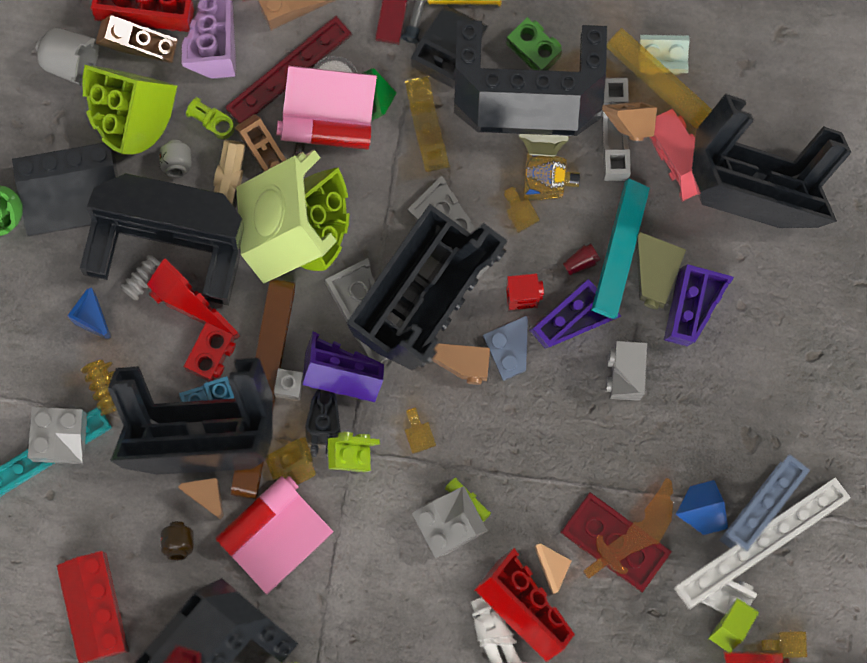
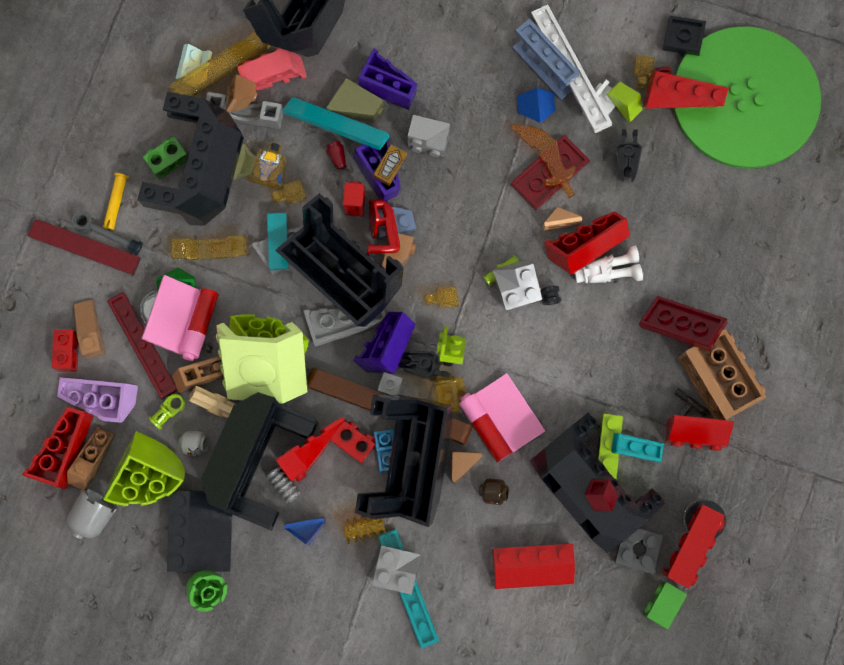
camera: 80 degrees left, 0 degrees up
black slope [411,4,488,89] -> none
none -> teal tile [267,213,289,271]
none -> red piece [367,199,400,254]
none -> tile [373,144,408,186]
none -> black wheel [540,286,562,305]
none -> black hinge [616,129,642,182]

